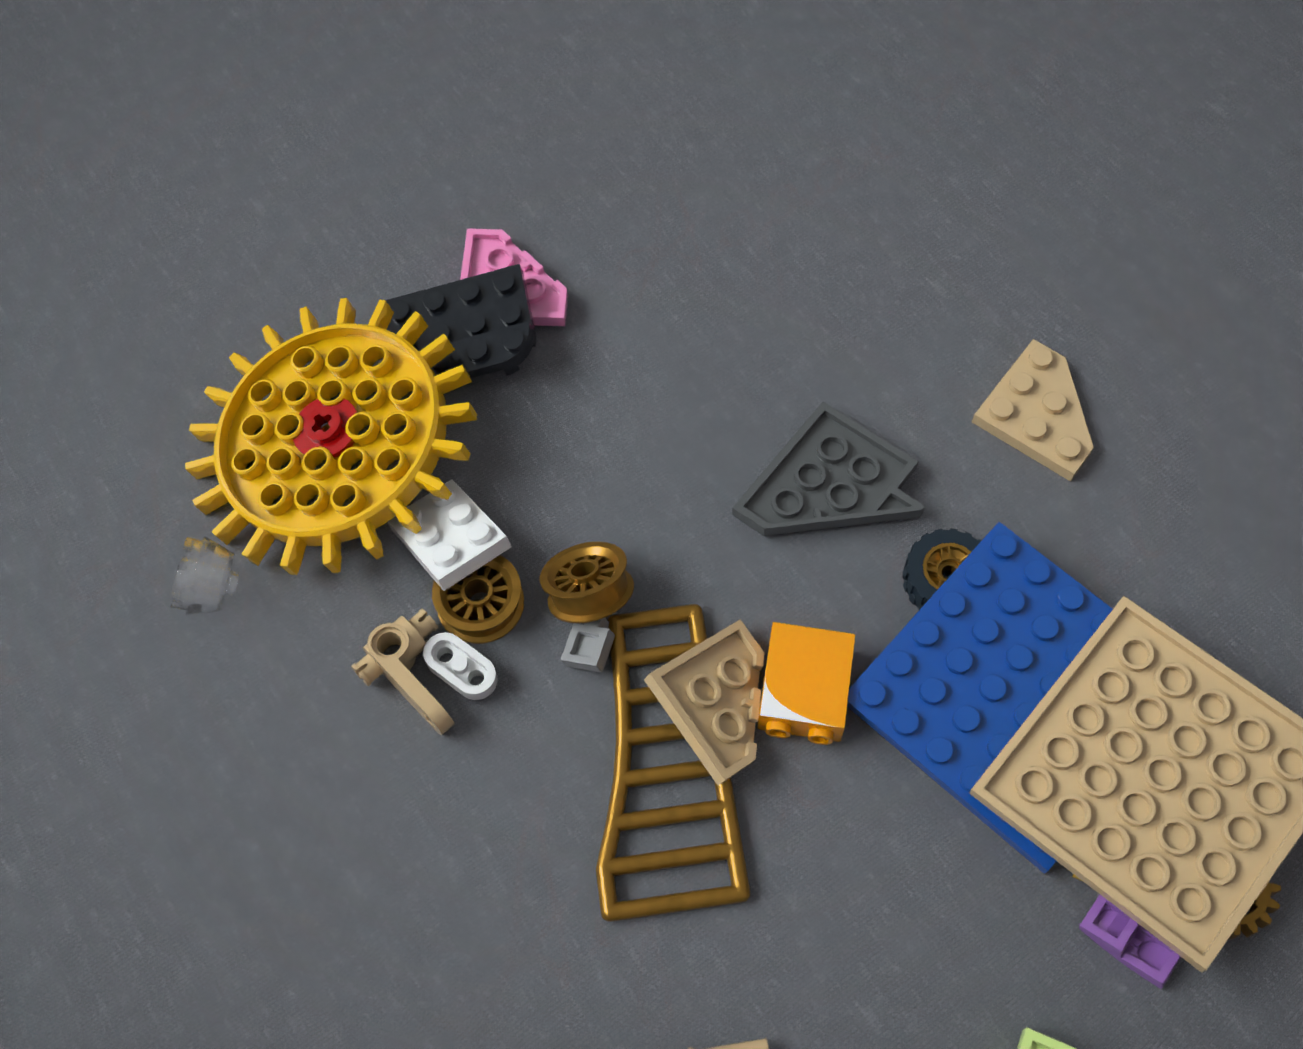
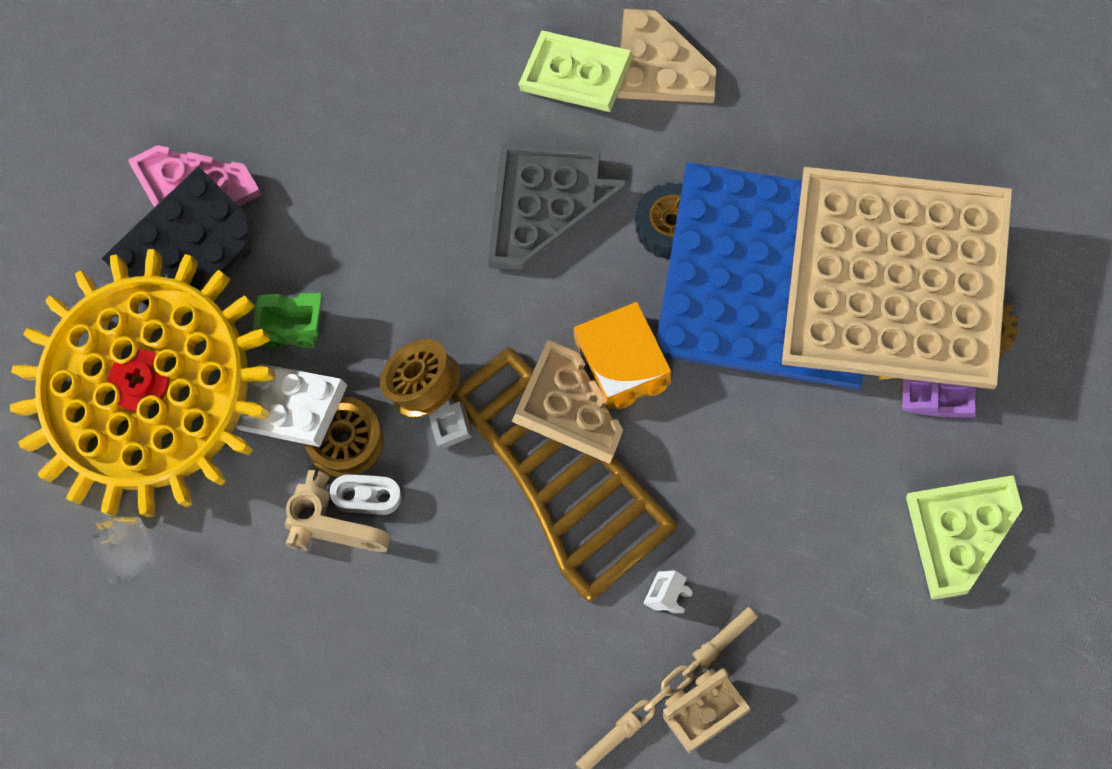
camera: 30 degrees left, 5 degrees up
none -> bright green cylinder [252,293,324,349]
none -> yellowish green plate [518,31,633,112]
none -> white tile [643,570,693,613]

